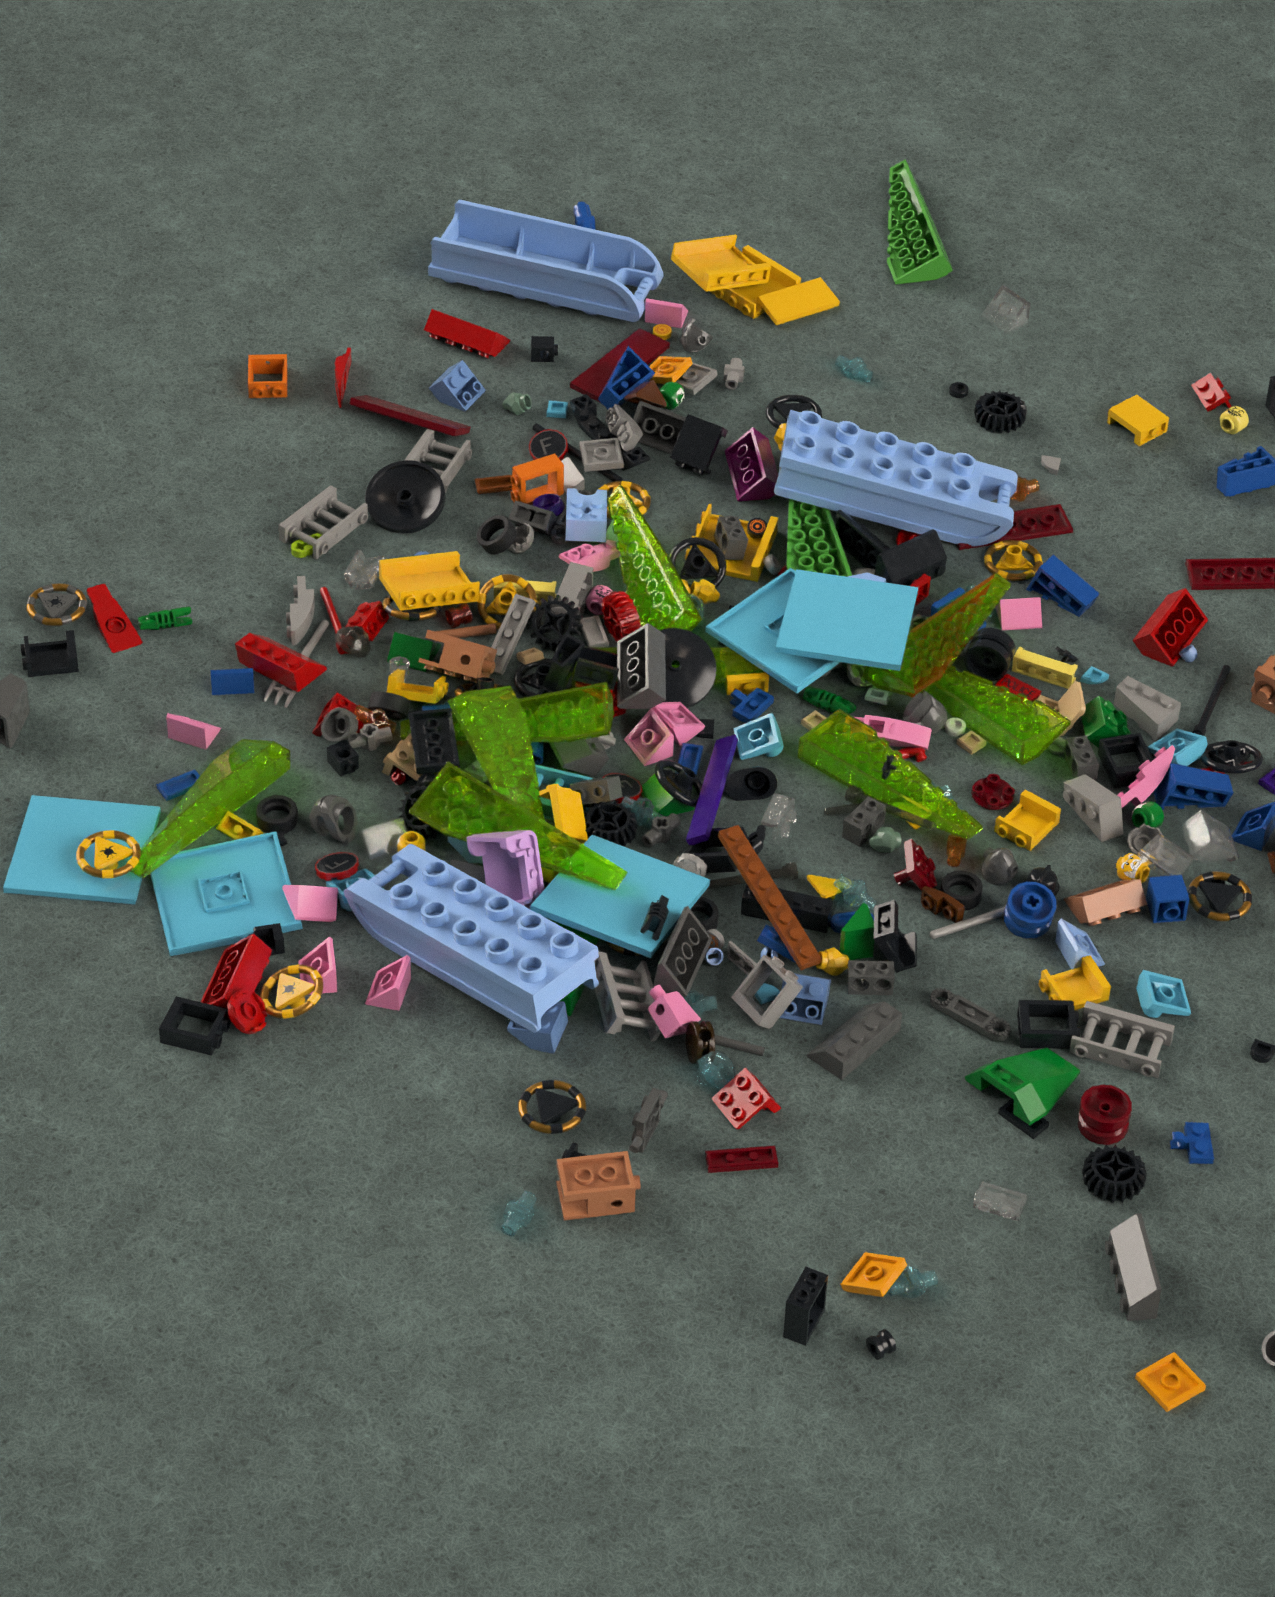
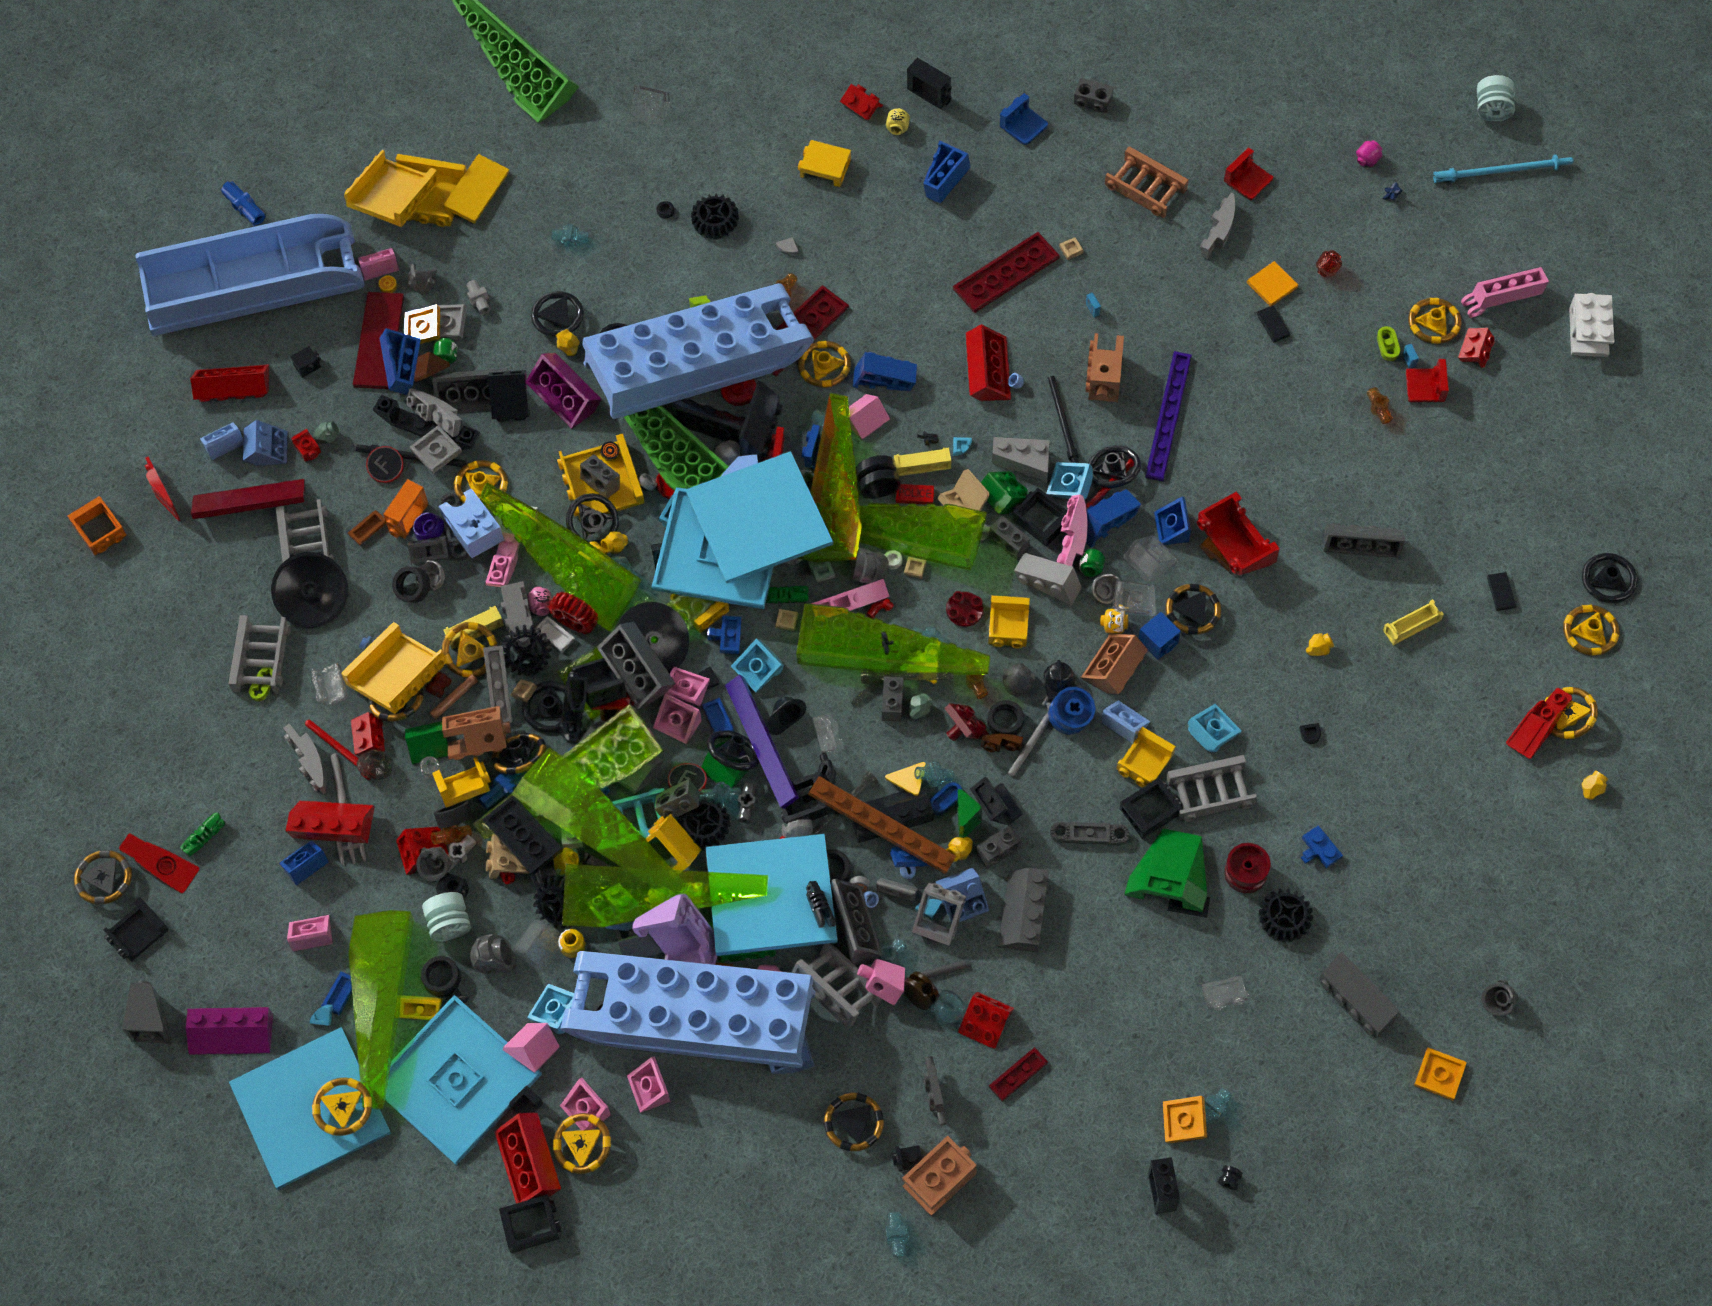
camera: 30 degrees left, 20 degrees up
red tile [227,989,267,1035] -> none
tile [315,852,359,881] -> none
medium azure tile [547,401,568,418] -> none
slope [561,457,585,495] -> none
none -> magenta slope [186,1007,273,1055]
none -> light blue slope [200,422,243,460]
none -> red brick [291,429,321,462]
none -> medium azure tile [310,1005,333,1026]
none -> light aqua wheel [422,892,471,942]

